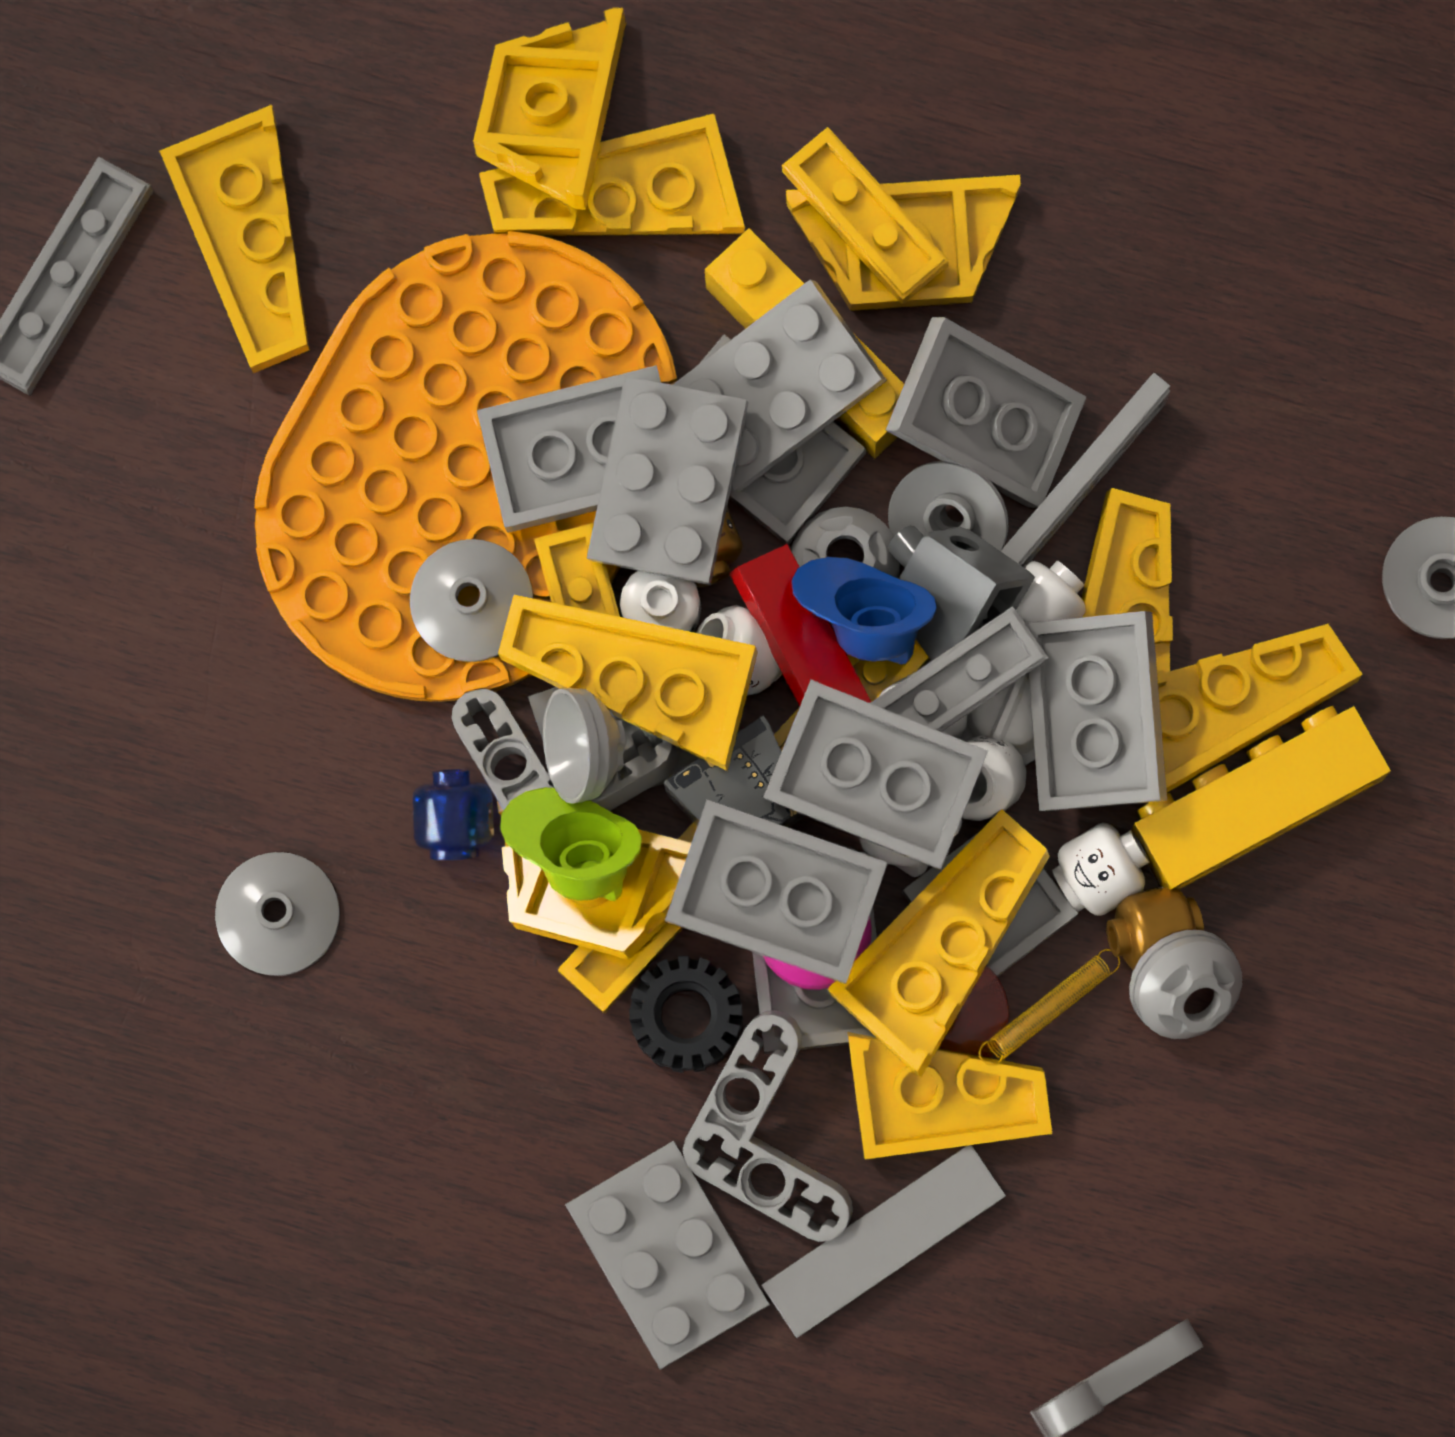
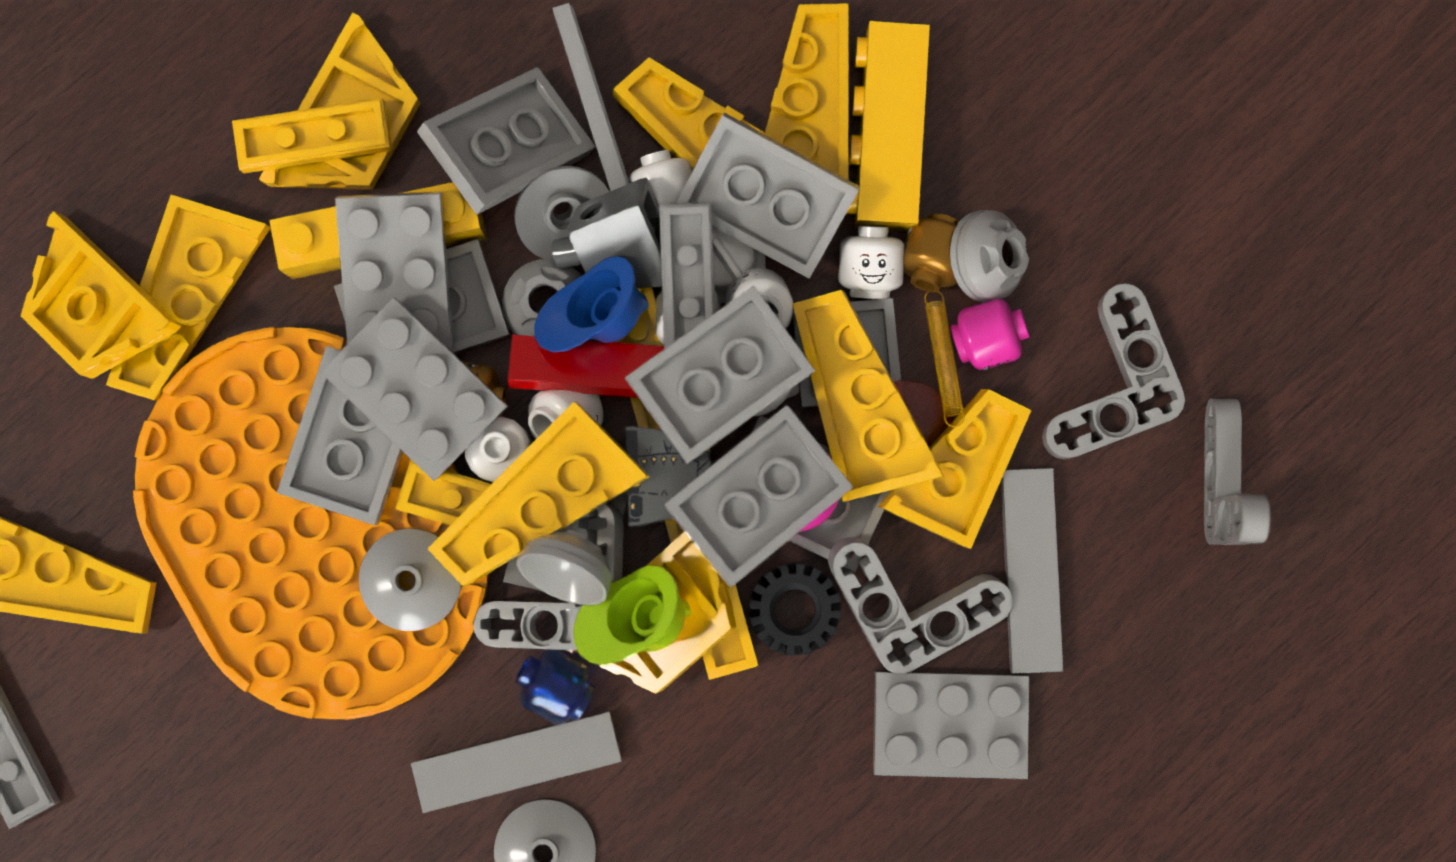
camera: 65 degrees left, 5 degrees up
none -> light grey tile [411,711,623,813]
none -> dark pink head [951,298,1030,370]
none -> light grey beam [1042,284,1185,460]

